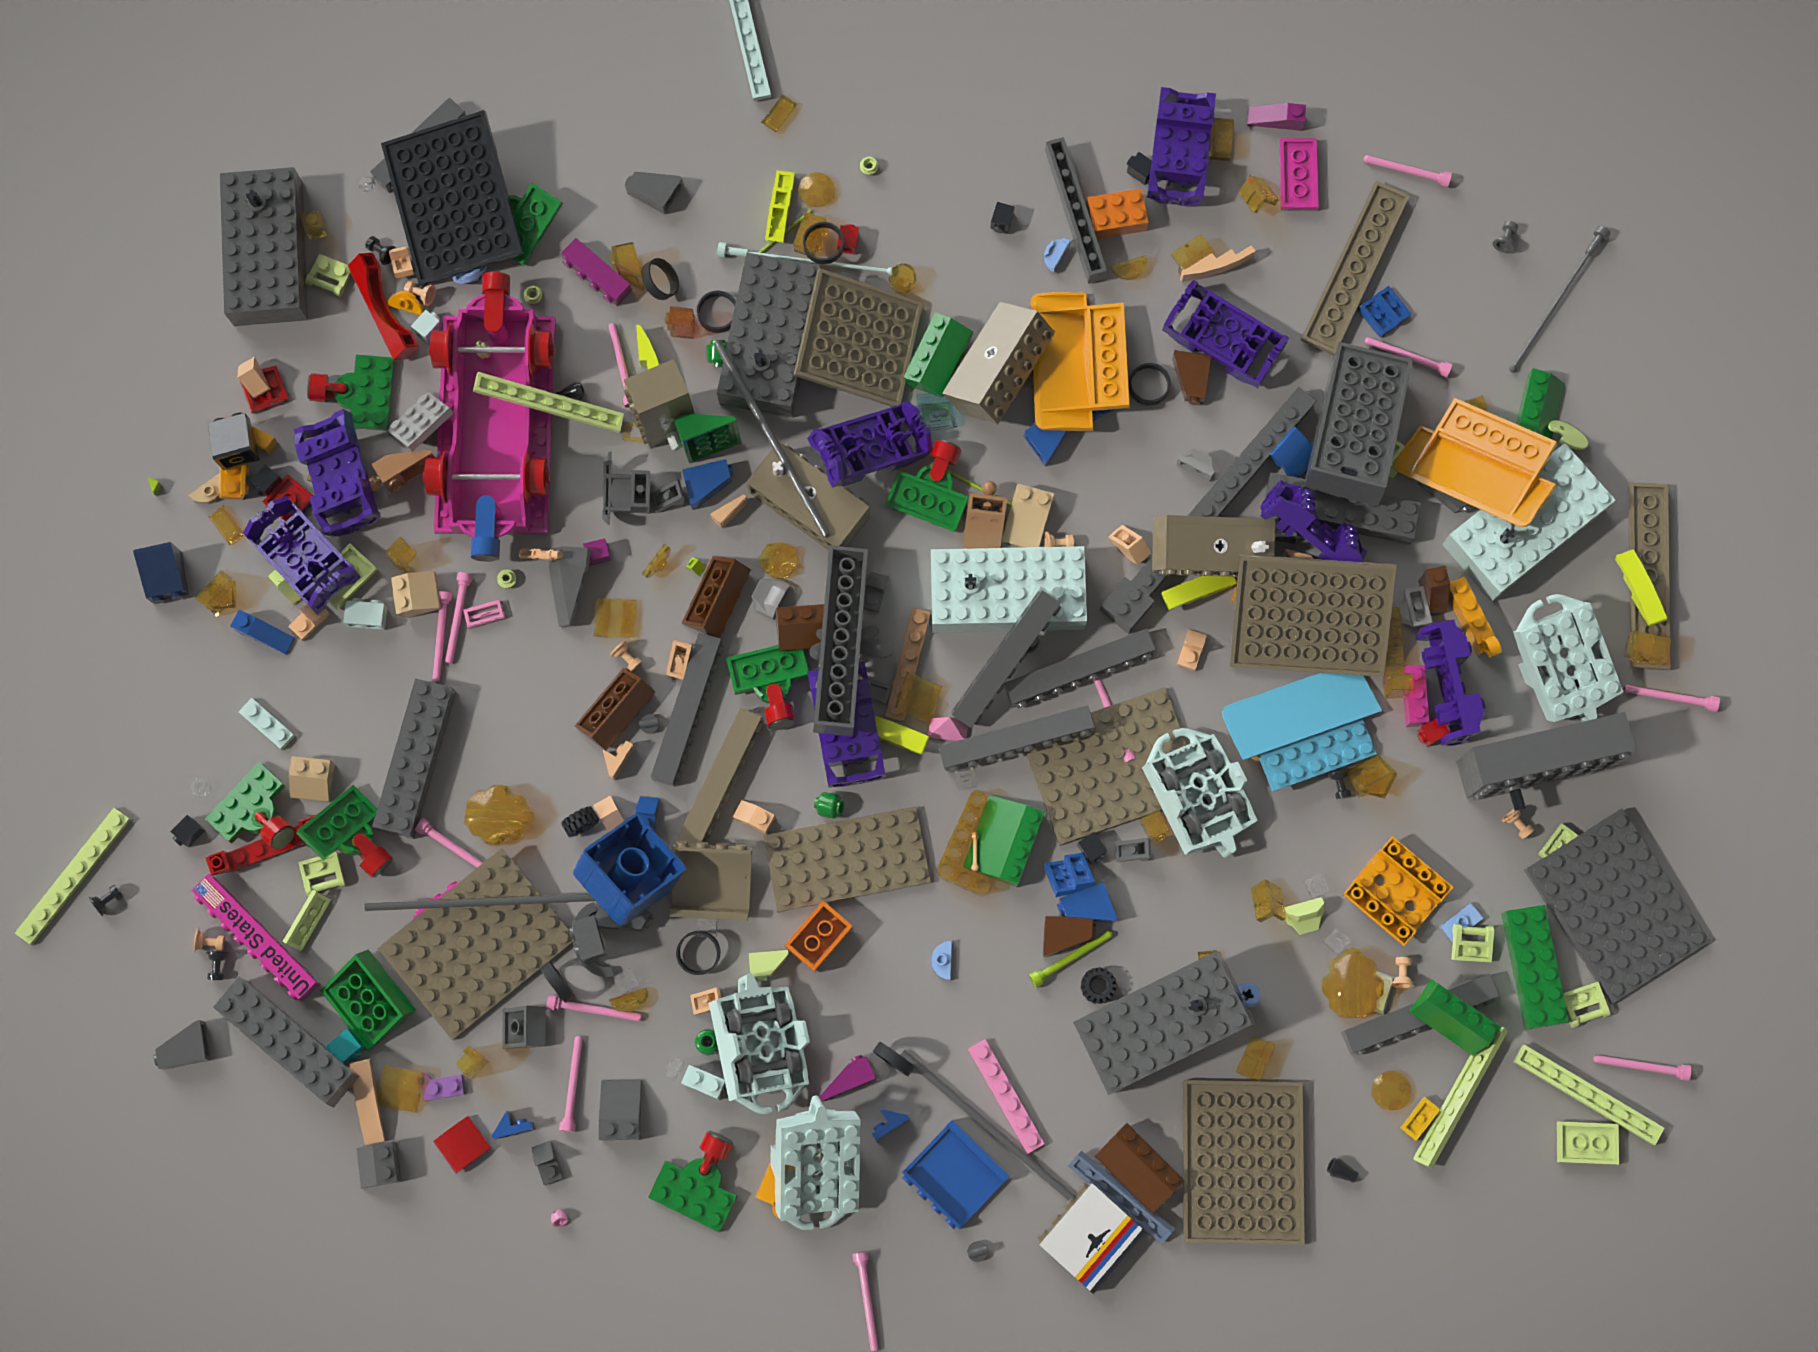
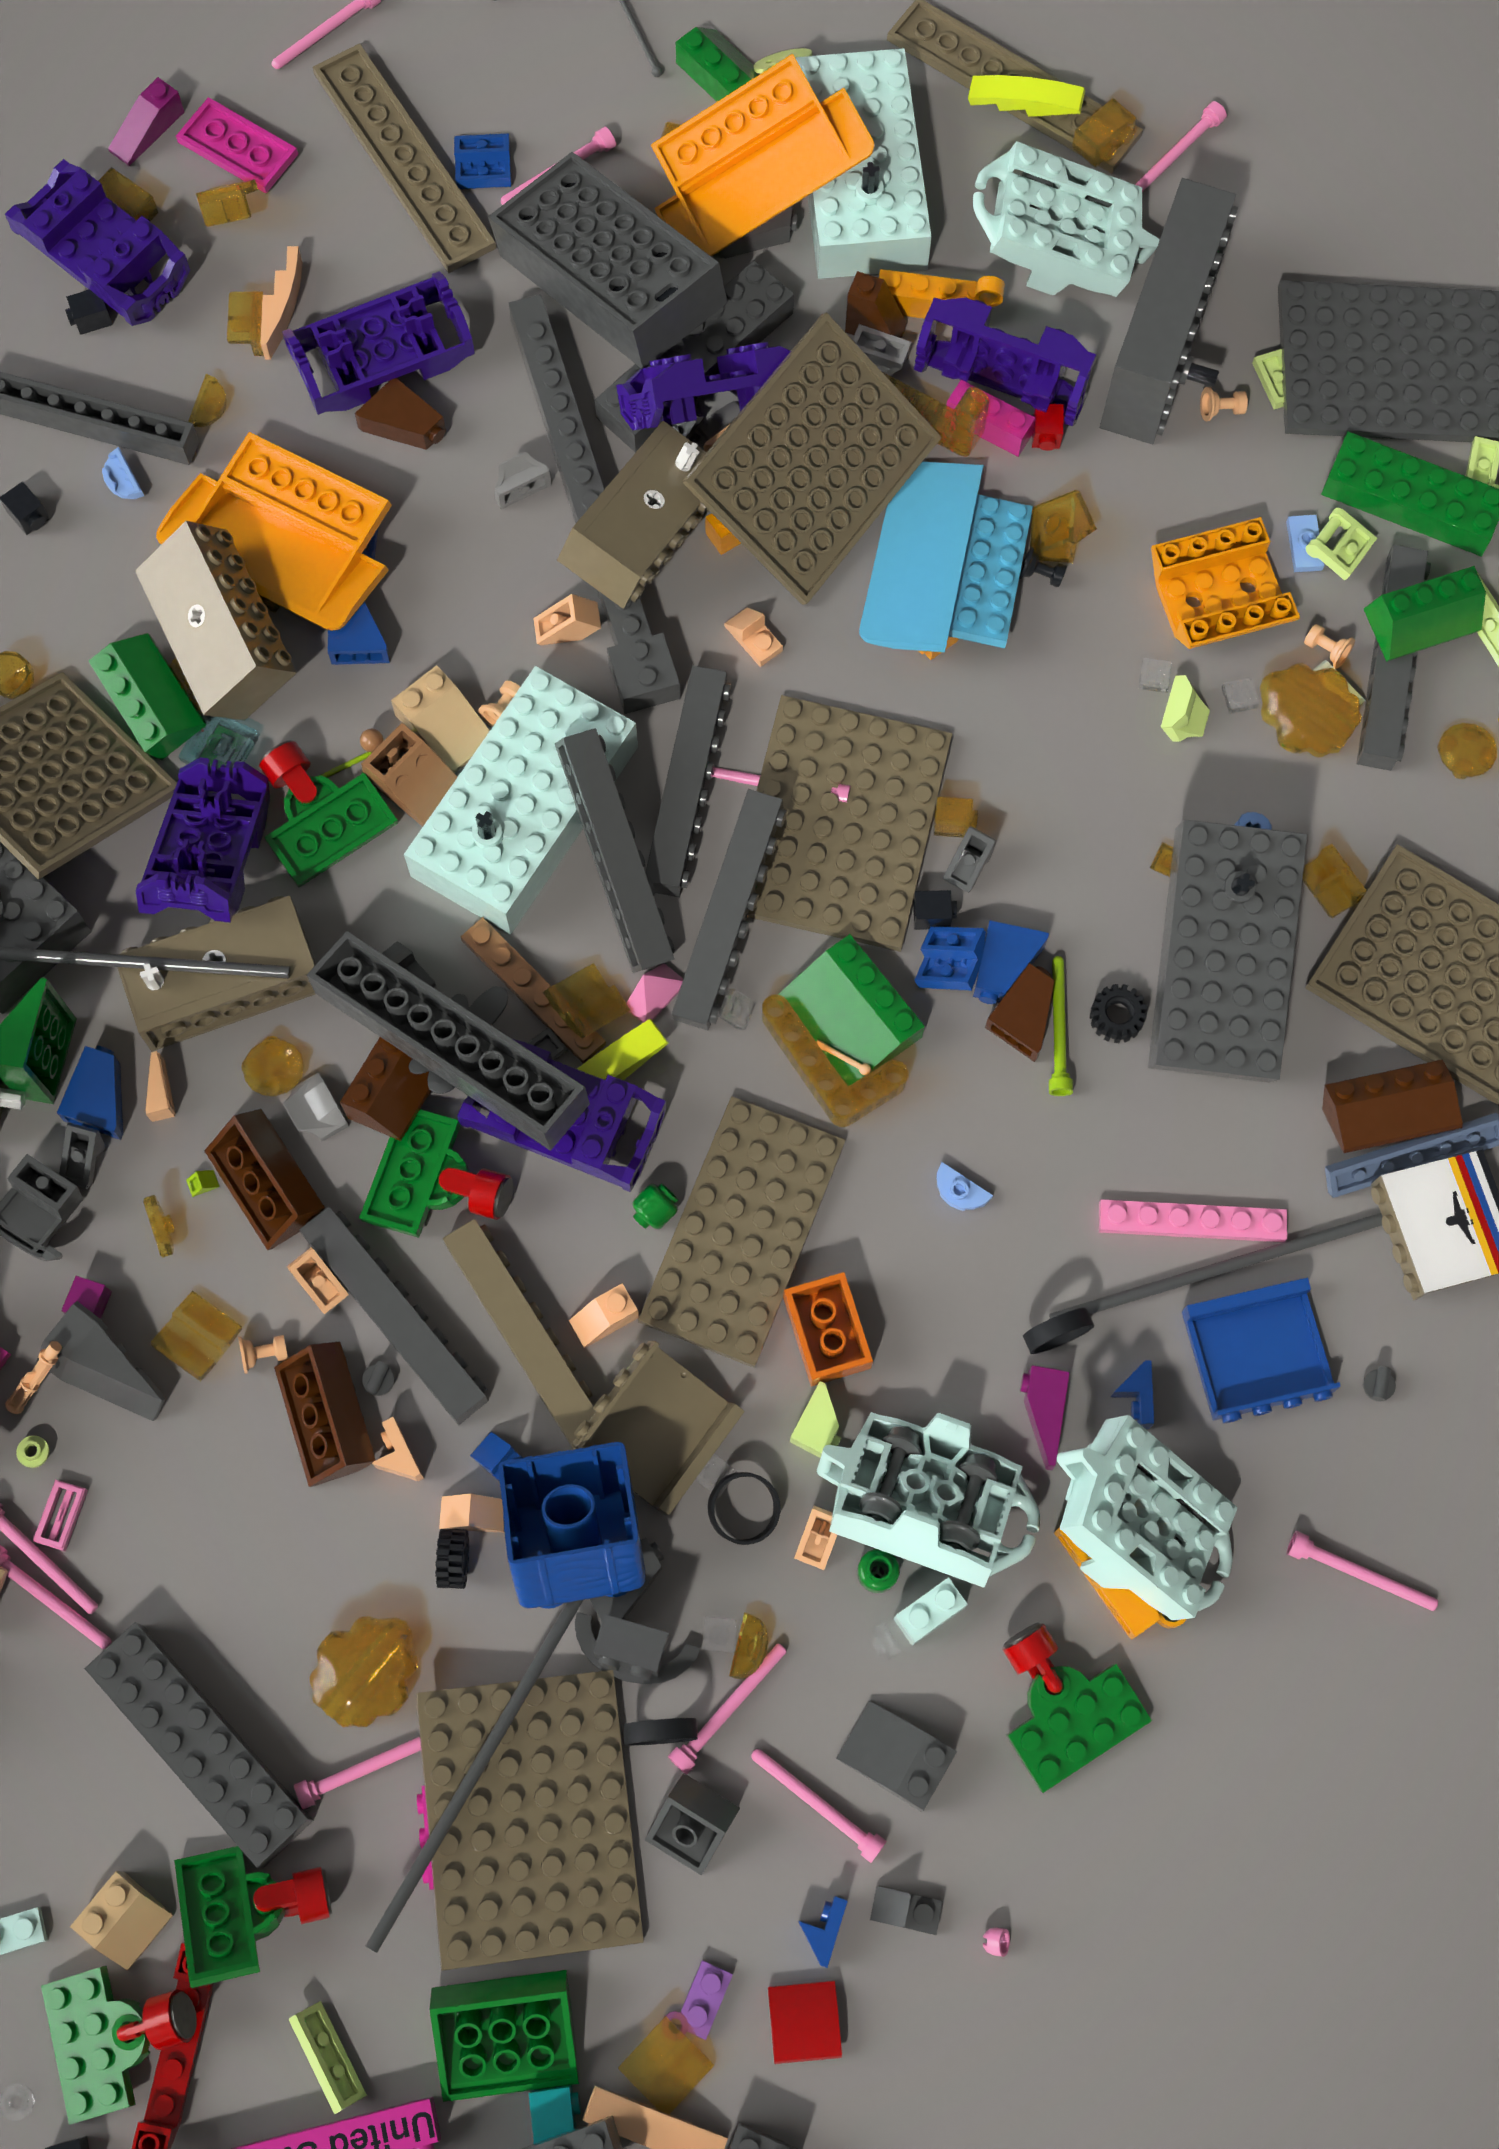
camera: 60 degrees left, 5 degrees down
yellowish green plate [298,852,346,896] -> none
clear yellow panel [456,1045,489,1079] -> none
orange brick [1086,188,1148,239] -> none
black tyre [1129,363,1171,406] -> none
light aqua piece [1142,728,1258,858] -> none
neon yellow slope [1161,575,1237,611] -> none
clear yellow panel [1251,879,1286,923] -> none
blue slope [1270,427,1313,478] -> none

